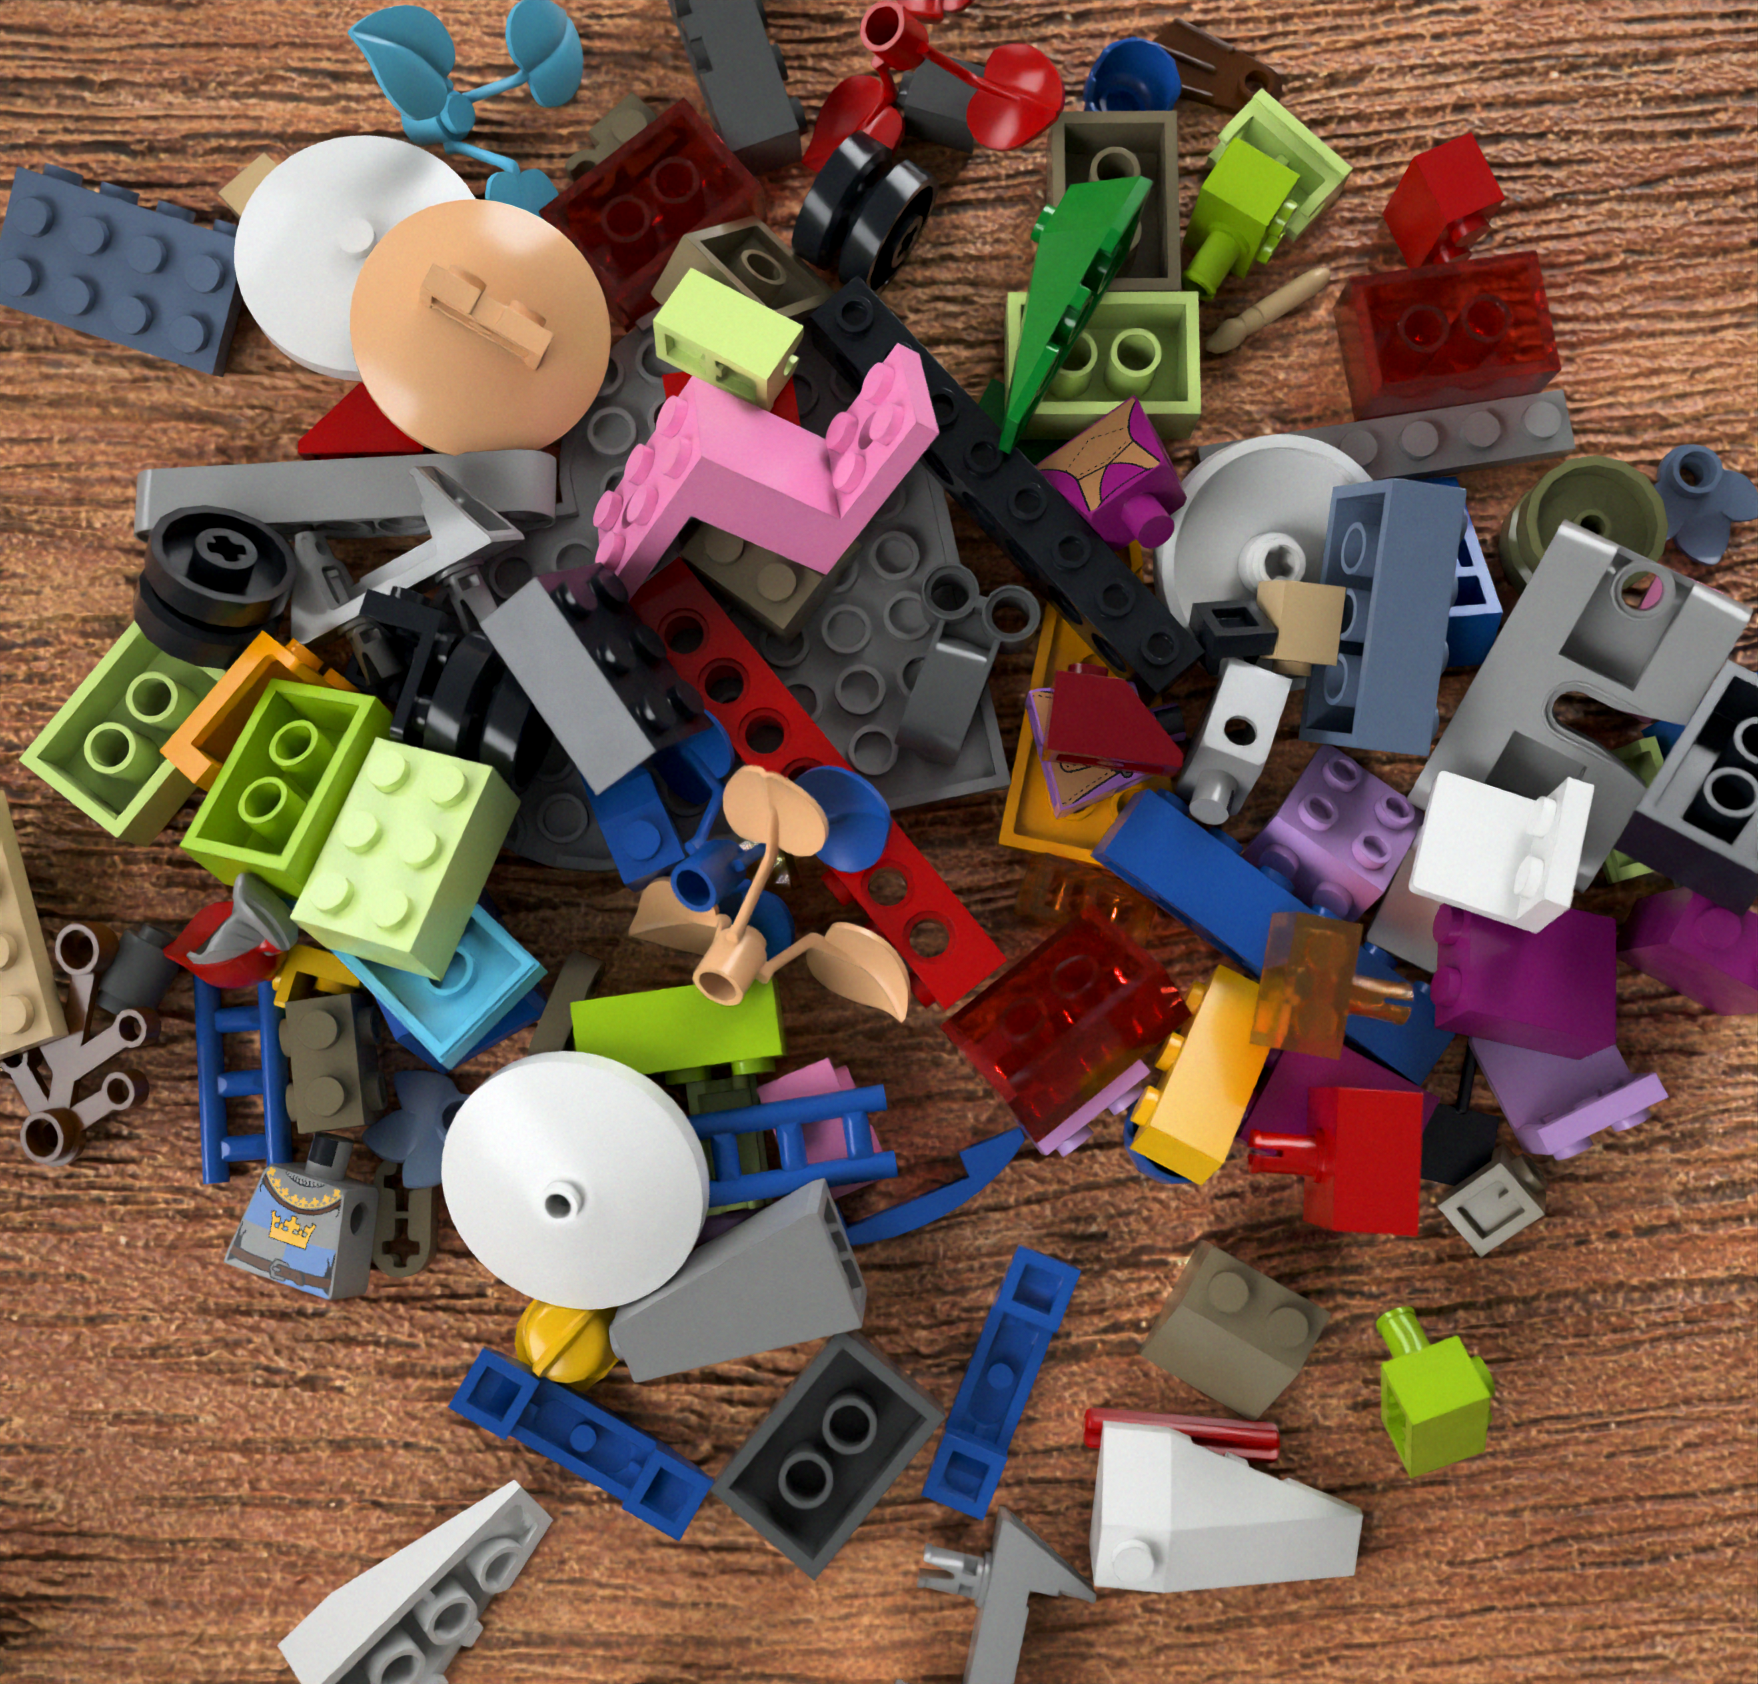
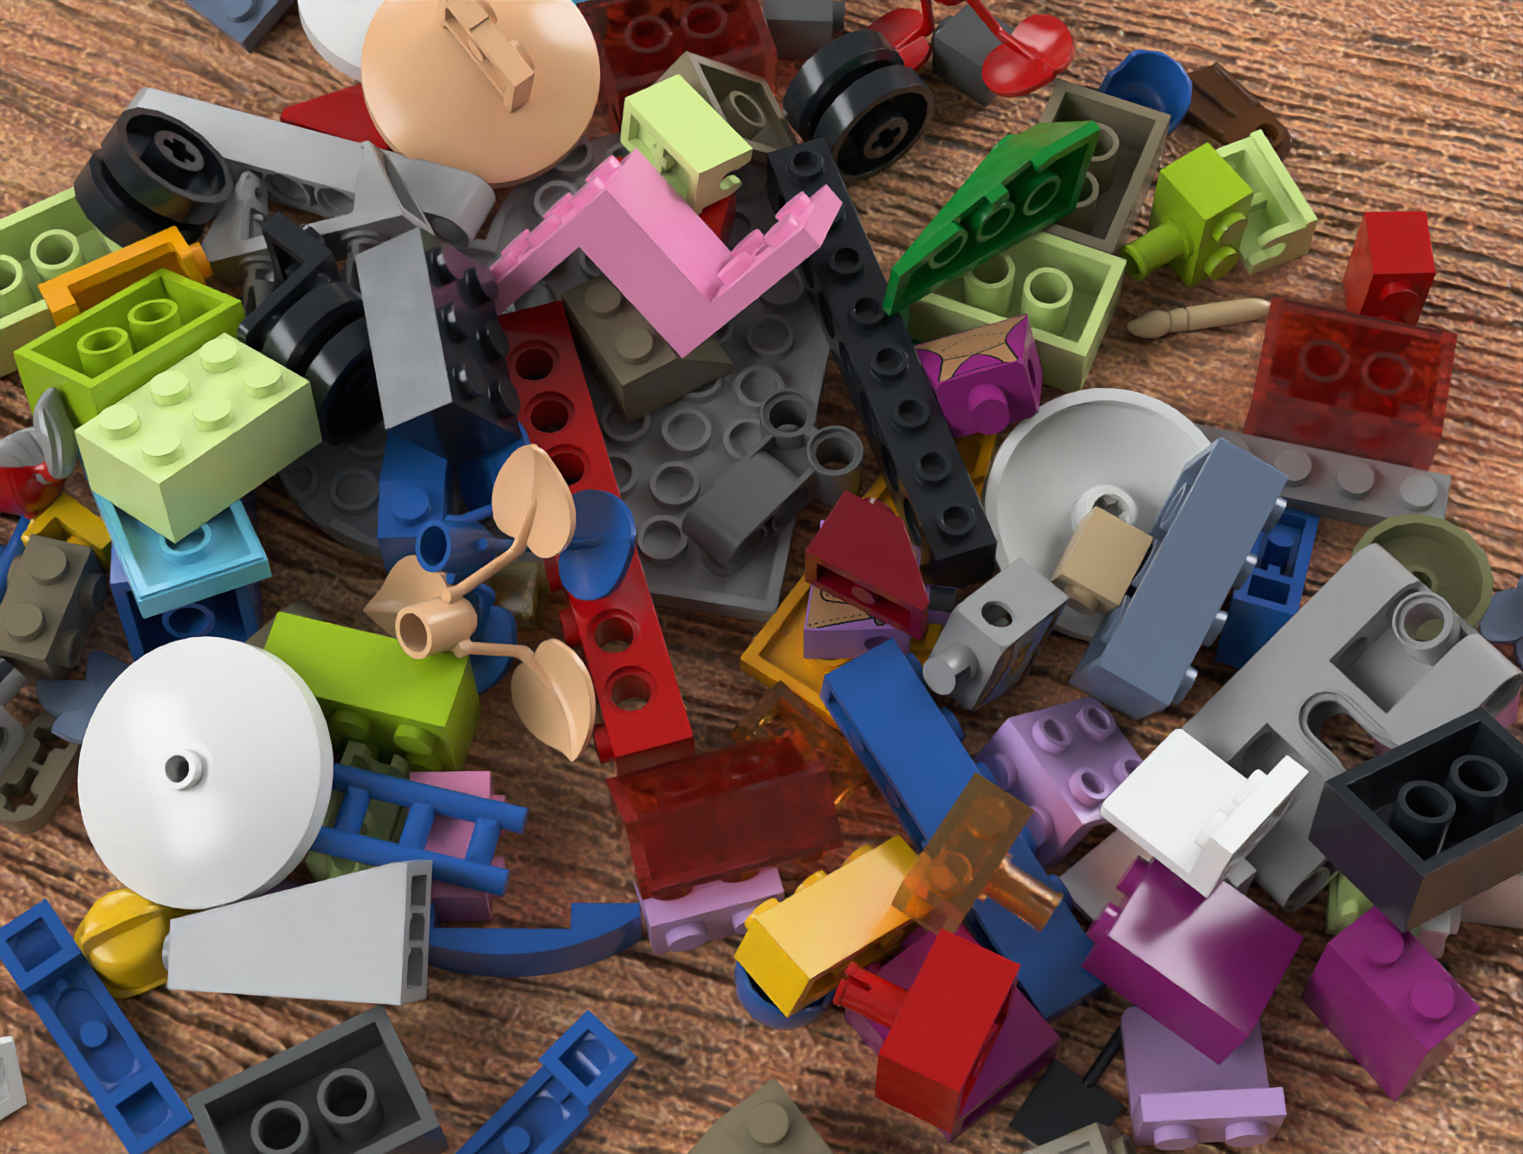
camera: 20 degrees right, 20 degrees down
black tile [1189,599,1277,676] -> none

